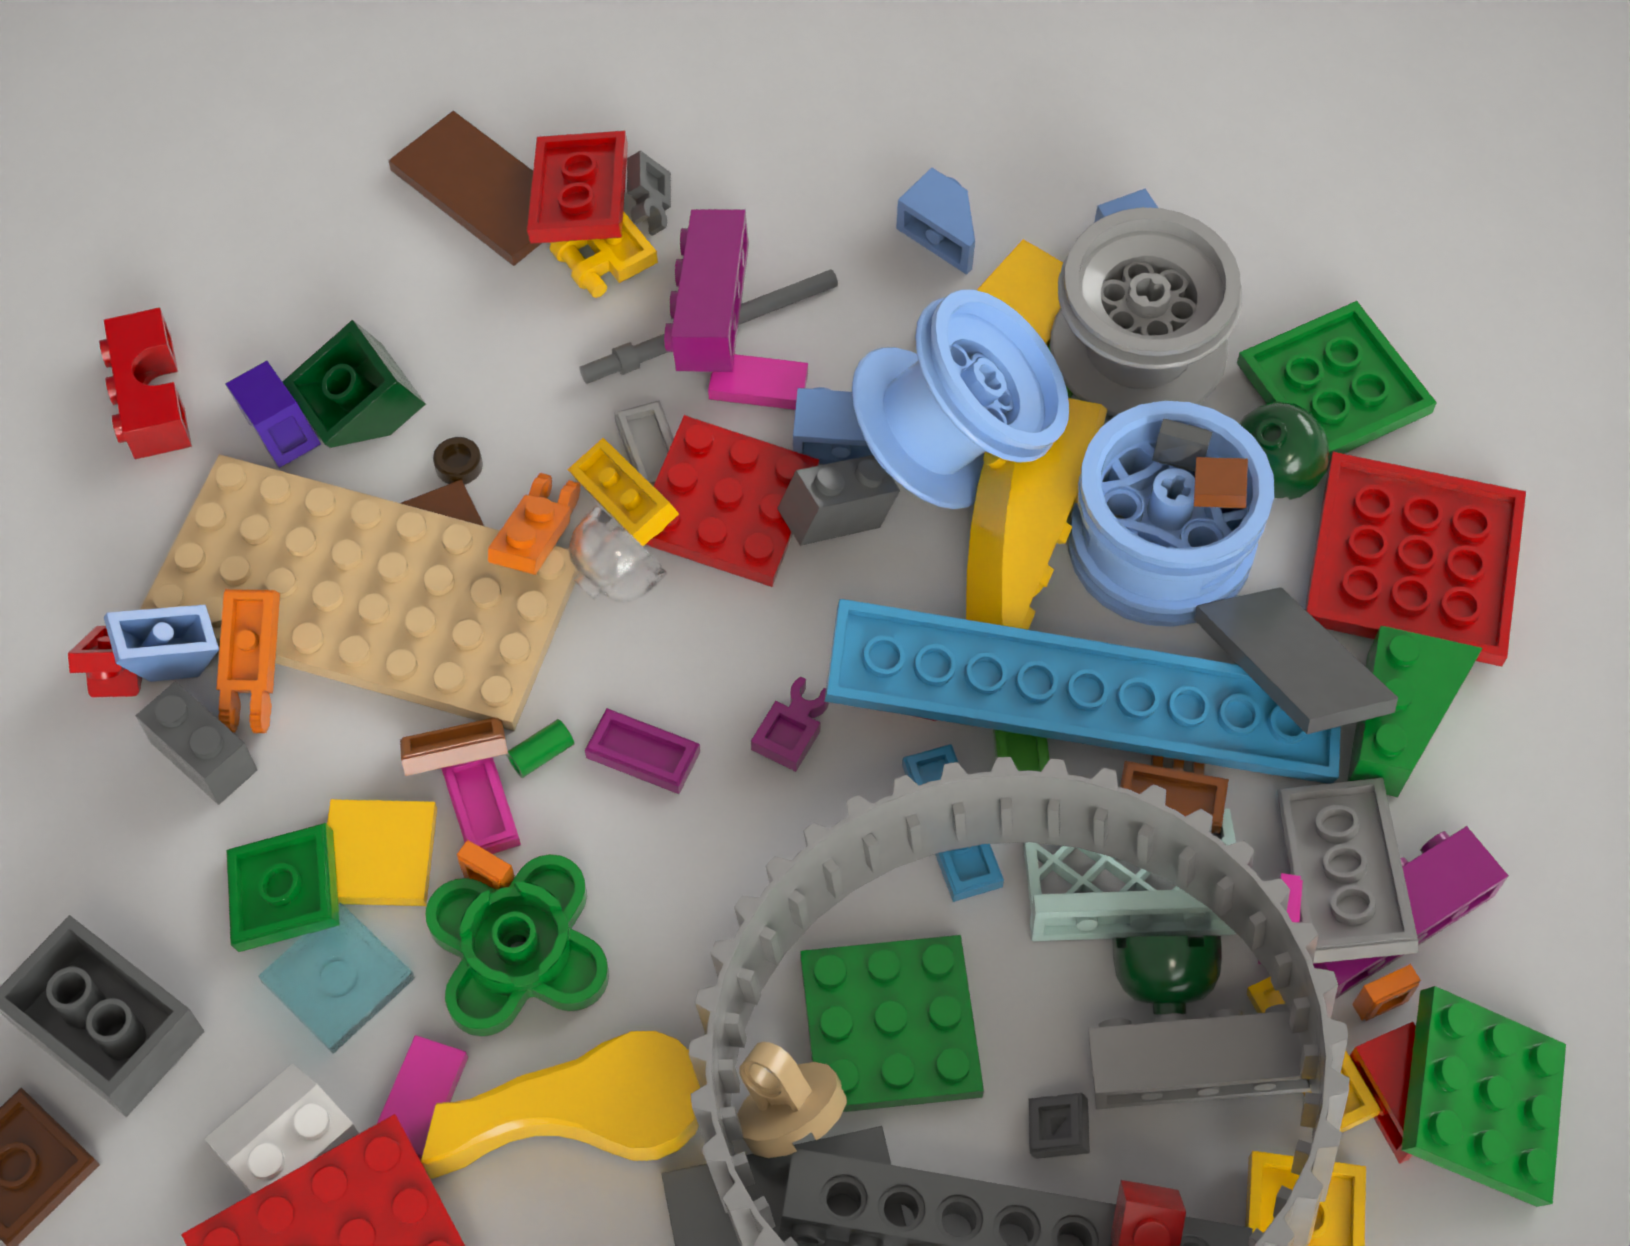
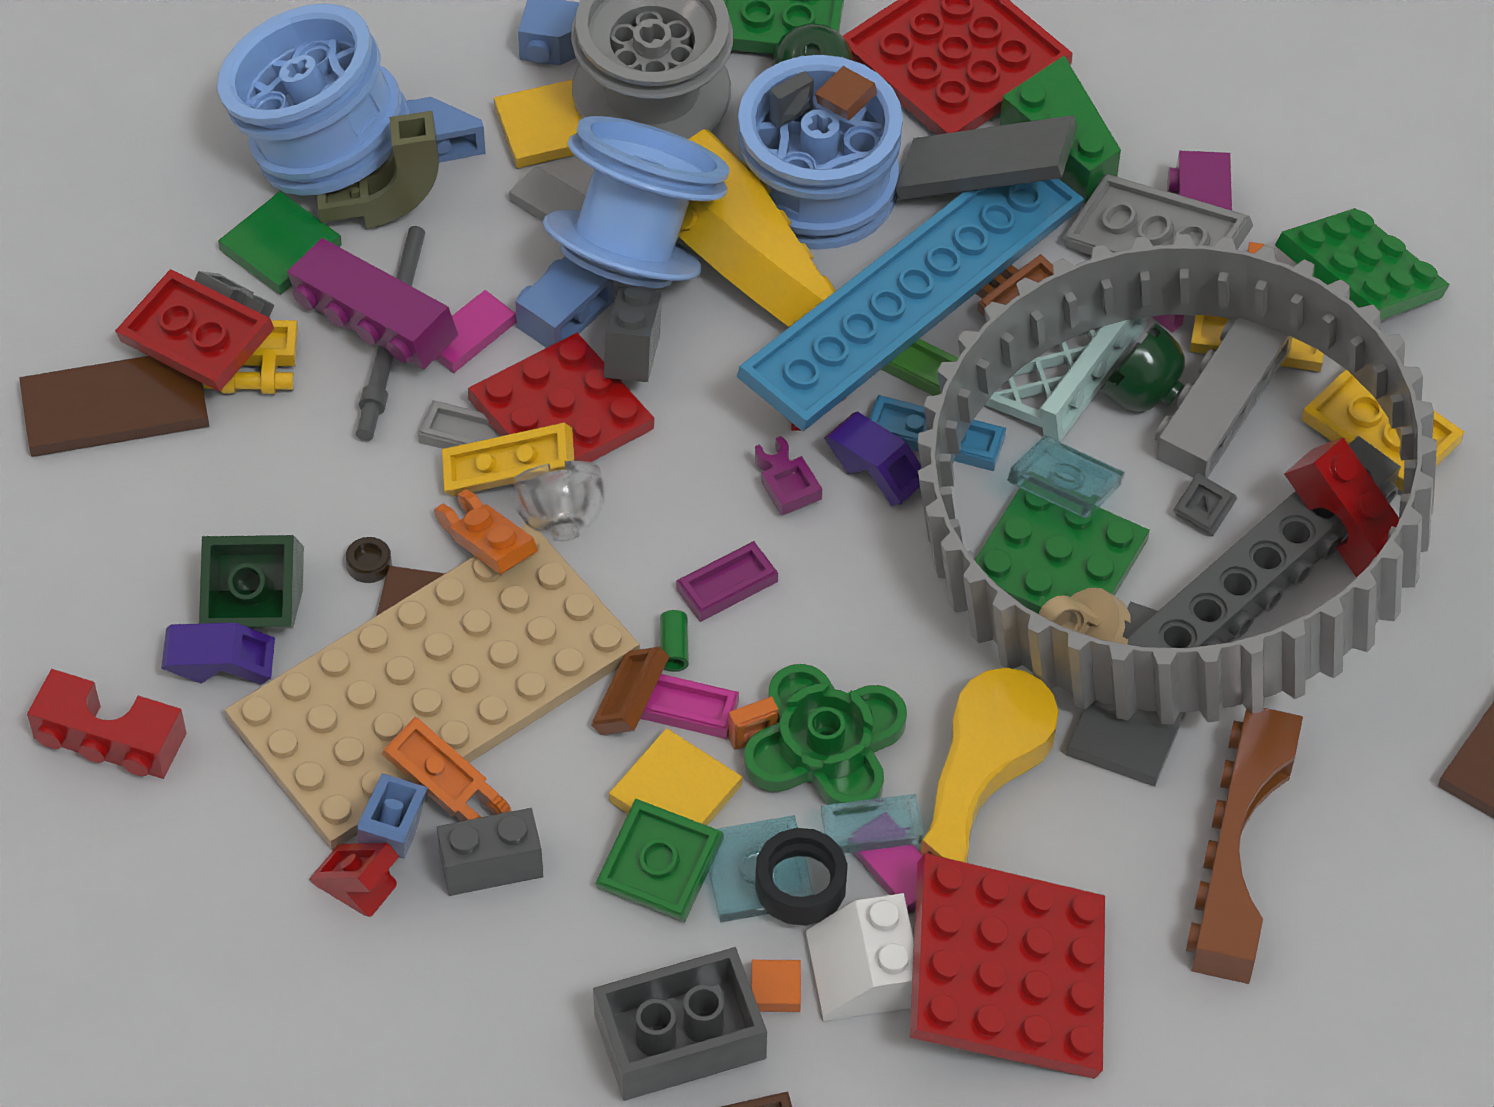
camera: 55 degrees left, 5 degrees down
none -> light blue wheel [217,3,410,196]
none -> green tile [218,191,342,295]
none -> olive arch [317,111,439,229]
none -> orange tile [751,959,801,1012]
none -> black tyre [755,828,848,926]
none -> clear light blue tile [821,794,924,853]
none -> dark purple slope [824,411,922,506]
none -> clear light blue tile [1007,435,1125,518]

